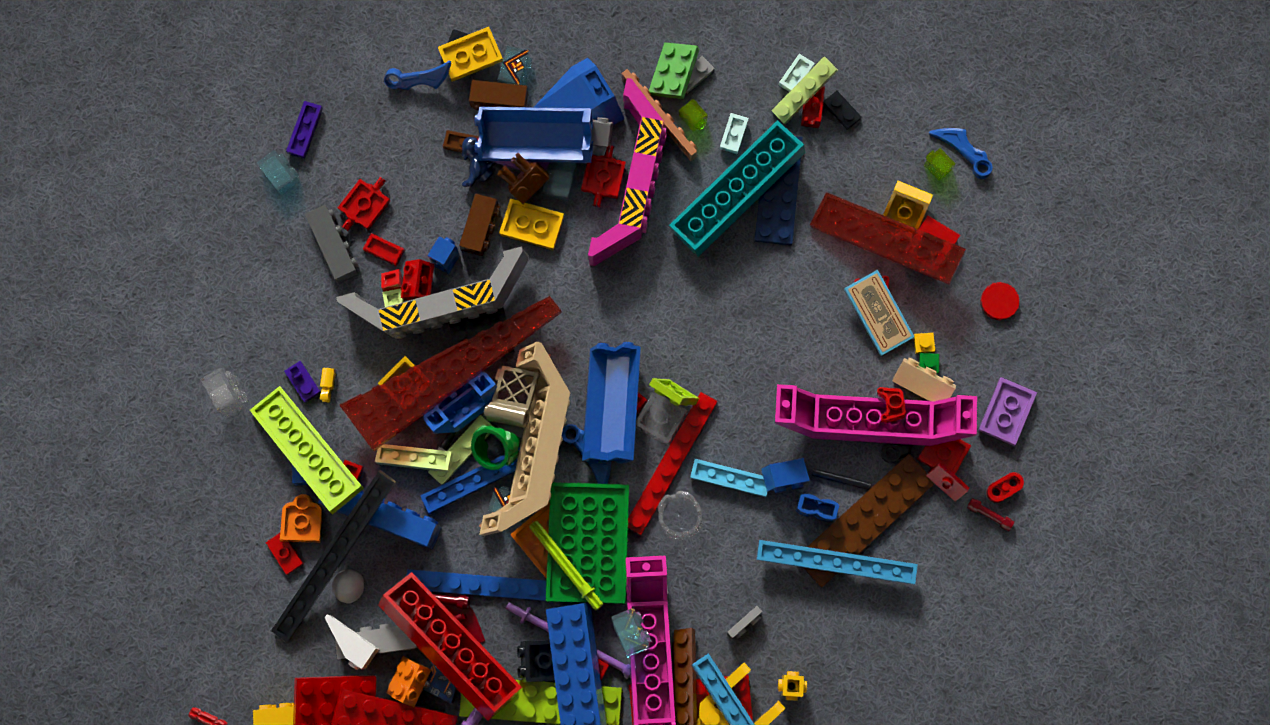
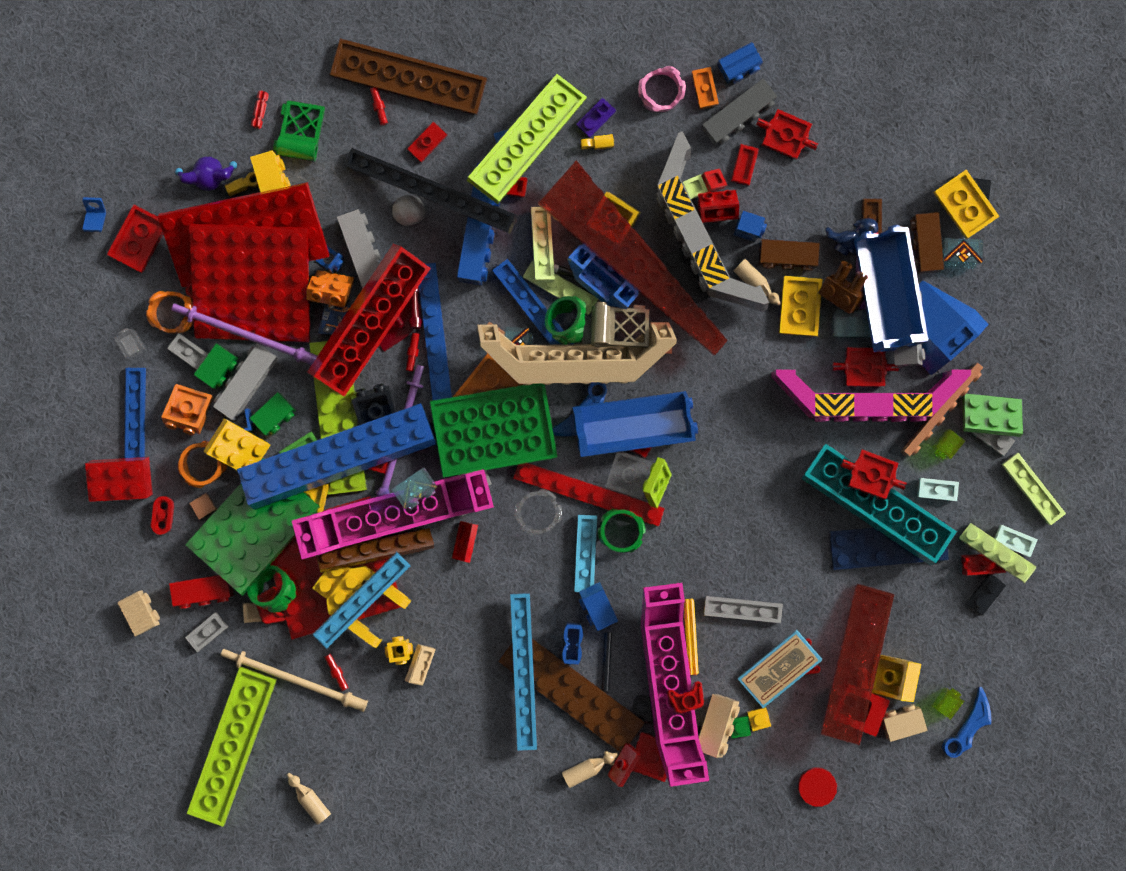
camera: 75 degrees right, 10 degrees up
clear brick [201,368,248,418] -> none
clear light blue brick [257,150,300,196] -> none
orange plate [280,494,322,543] -> none
dark purple plate [286,101,323,159] -> none
white slope [325,614,379,670] -> none
blue piece [384,60,451,90] -> none
lime axle [529,521,603,610] -> none
light grey plate [727,606,762,639] -> none
dark red bar [967,498,1015,532] -> none
medium lavender plate [978,377,1037,446] -> none
red plate [986,472,1024,502] -> none
none -> green piece [273,100,325,162]
none -> blue bracket [316,246,344,273]
none -> reddish brown plate [330,38,487,116]
none -> red bar [370,87,388,126]
none -> tan plate [405,644,436,686]
none -> red bar [406,333,420,372]
none -> red plate [452,521,478,563]
none -> tan wheel [562,751,618,788]
none -> green piece [598,509,646,553]
none -> bright pink piece [638,66,686,112]
none -> yellow axle [684,599,698,675]
none -> orange plate [691,67,719,109]
none -> light grey plate [704,596,783,623]
none -> blue brick [717,42,763,84]
none -> tan wheel [734,259,781,306]
none -> red plate [841,449,907,500]
none -> tan brick [882,704,928,742]
none -> yellowish green plate [1001,453,1066,525]

